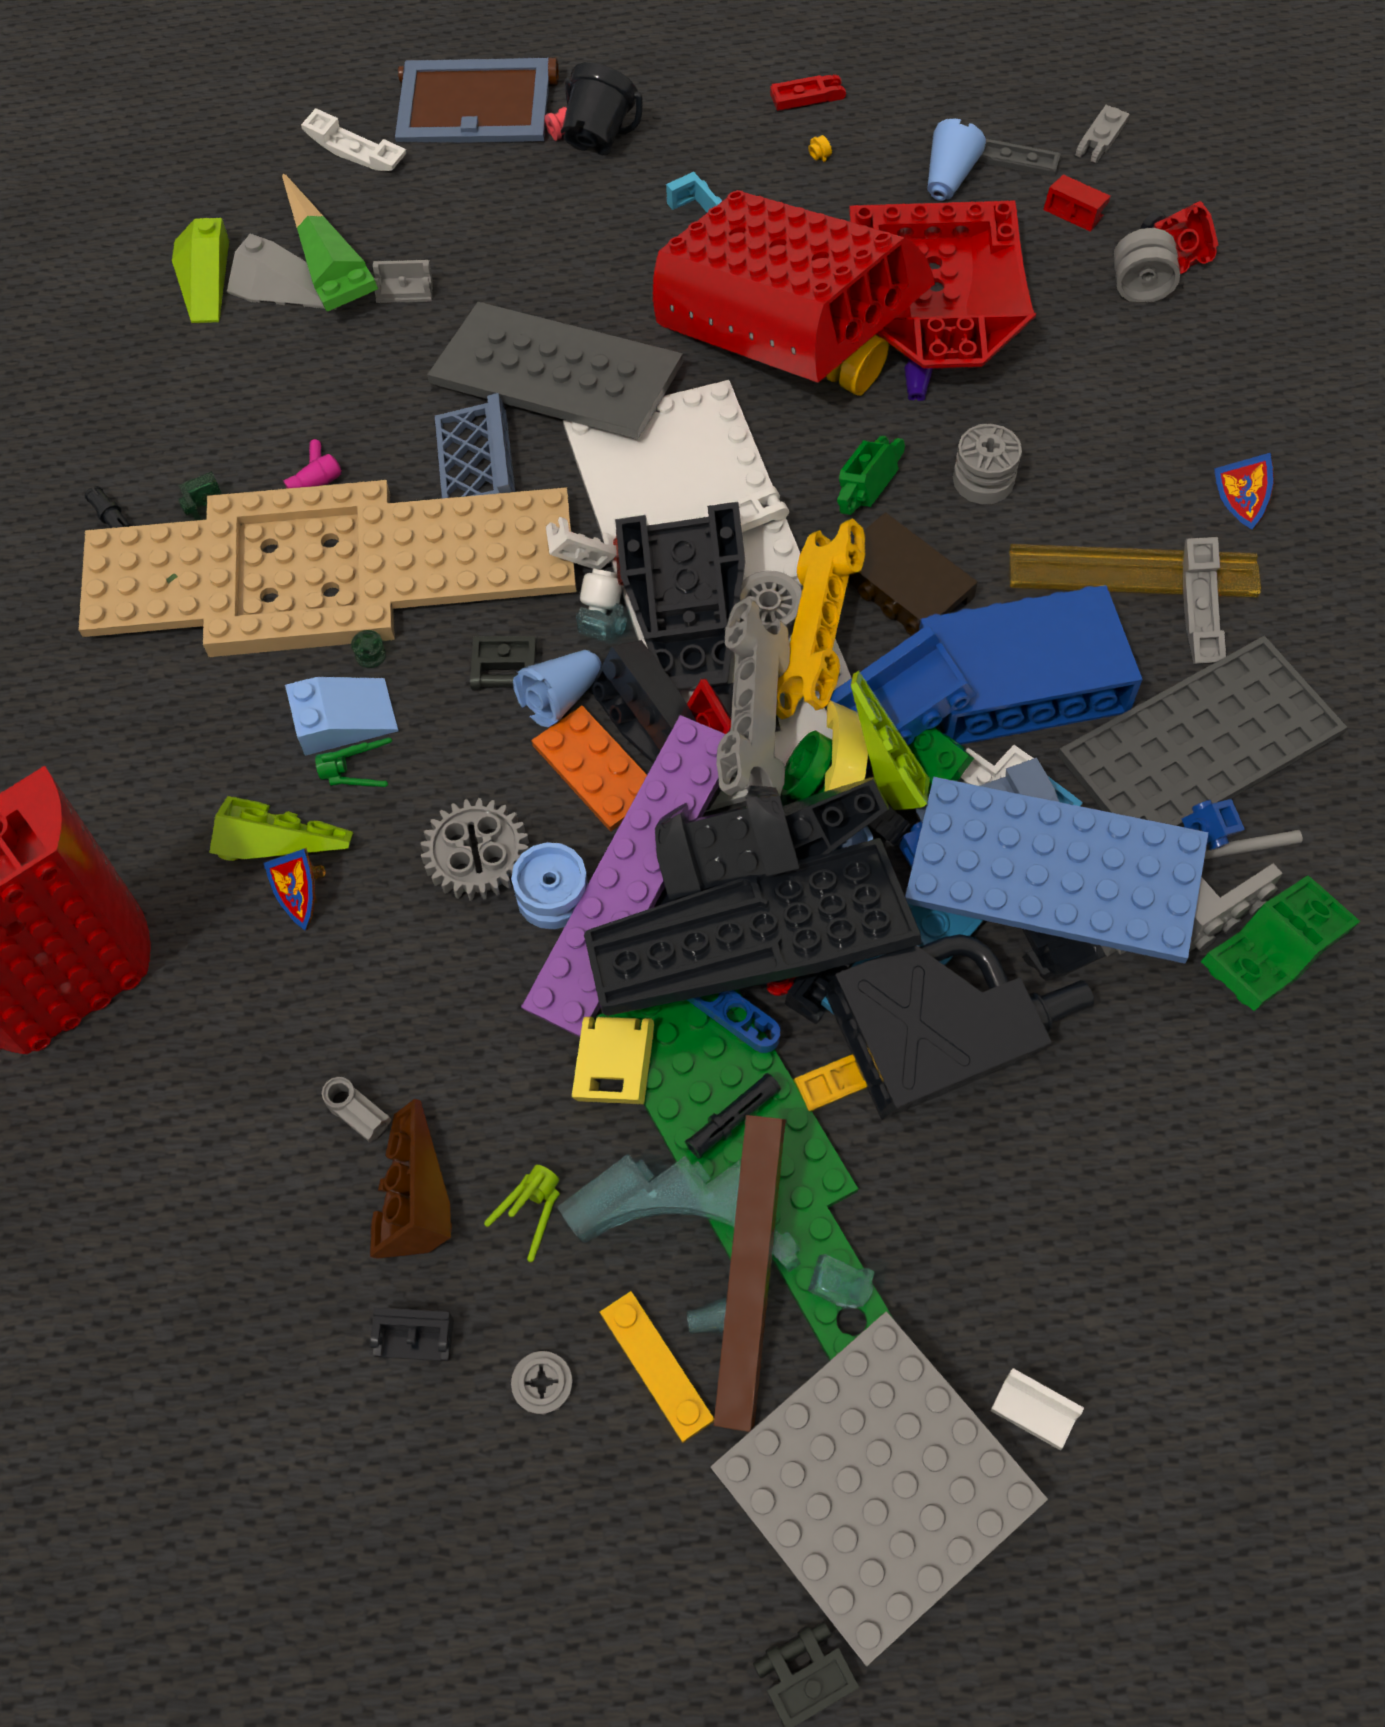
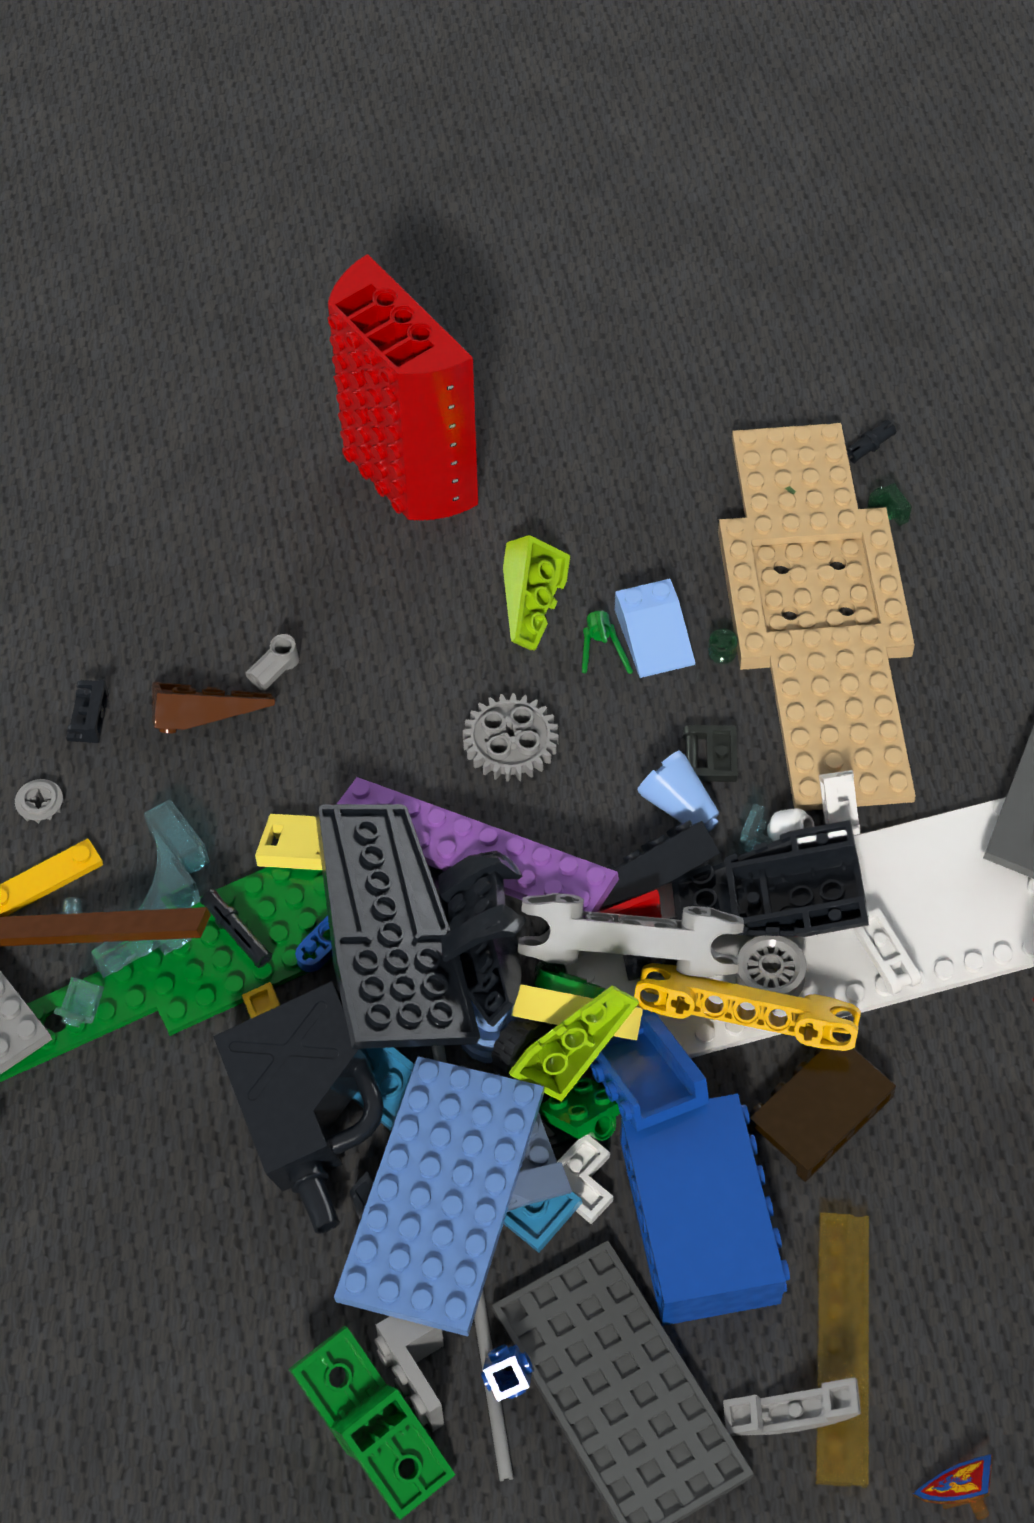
camera: 90 degrees right, 5 degrees down
shield [264,848,326,931] -> none
dark pink piece [283,439,341,489] -> none
sand blue fence [435,393,515,499] -> none
lime plant [484,1165,560,1262] -> none
light blue wheel [511,842,588,929] -> none
orange plate [531,706,647,832] -> none
green hinge [837,436,906,515] -> none
light grey wheel [953,424,1022,504] -> none

